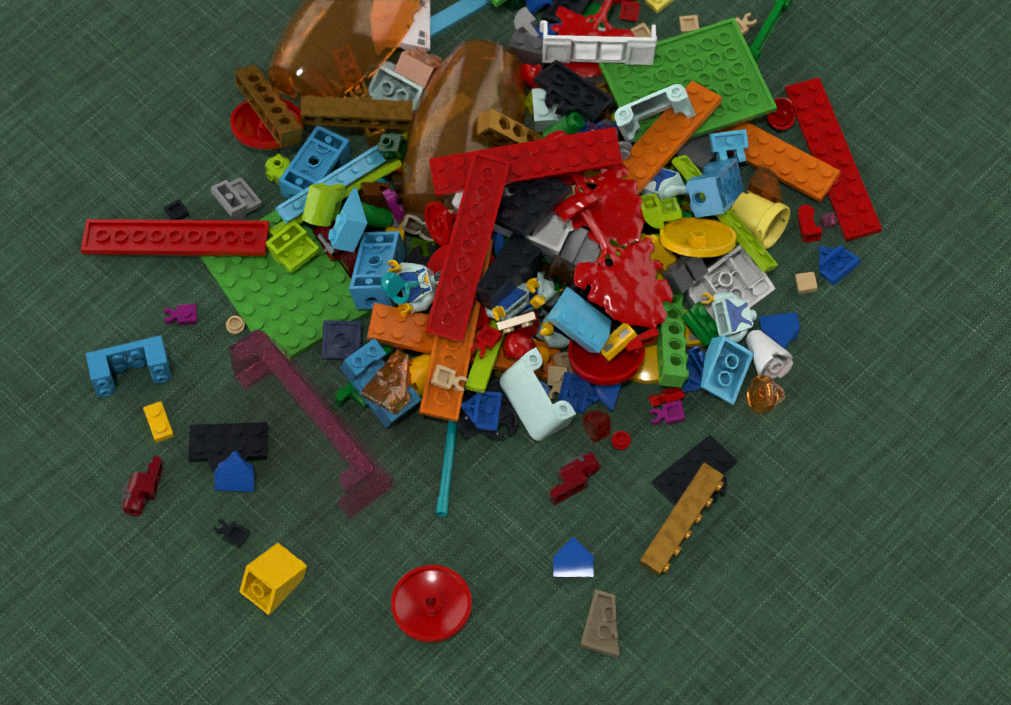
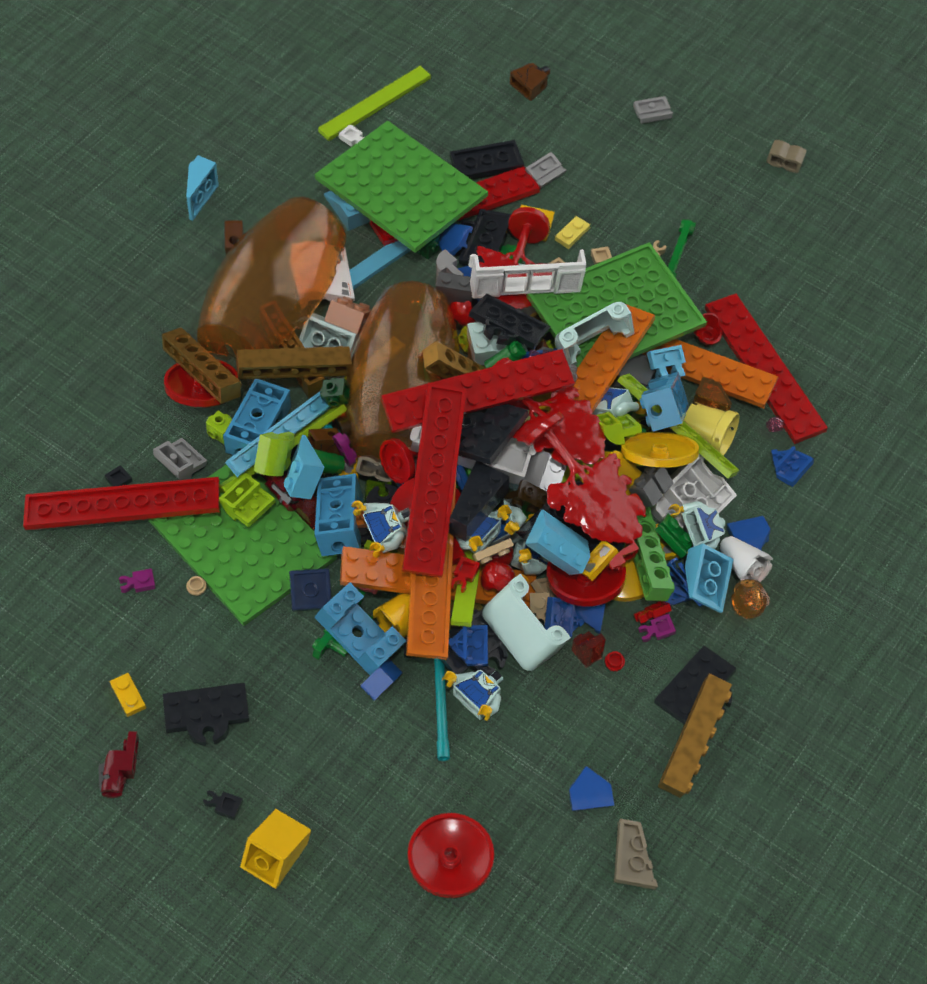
camera: 15 degrees left, 5 degrees down
dark azure plate [86,335,172,397] -> none
blue slope [215,450,255,492] -> none
clear pink windscreen [228,330,393,518] -> none
clear orange plate [360,350,412,415] -> none
teal piece [381,272,420,304] -> none
tan plate [430,364,468,392] -> none
dark red plate [549,452,600,506] -> none
red tile [620,0,641,21] -> none
tan tile [795,272,818,294] -> none
red leg [797,205,822,243] -> none
none -> blue slope [360,658,403,700]
none -> torso [442,670,503,721]

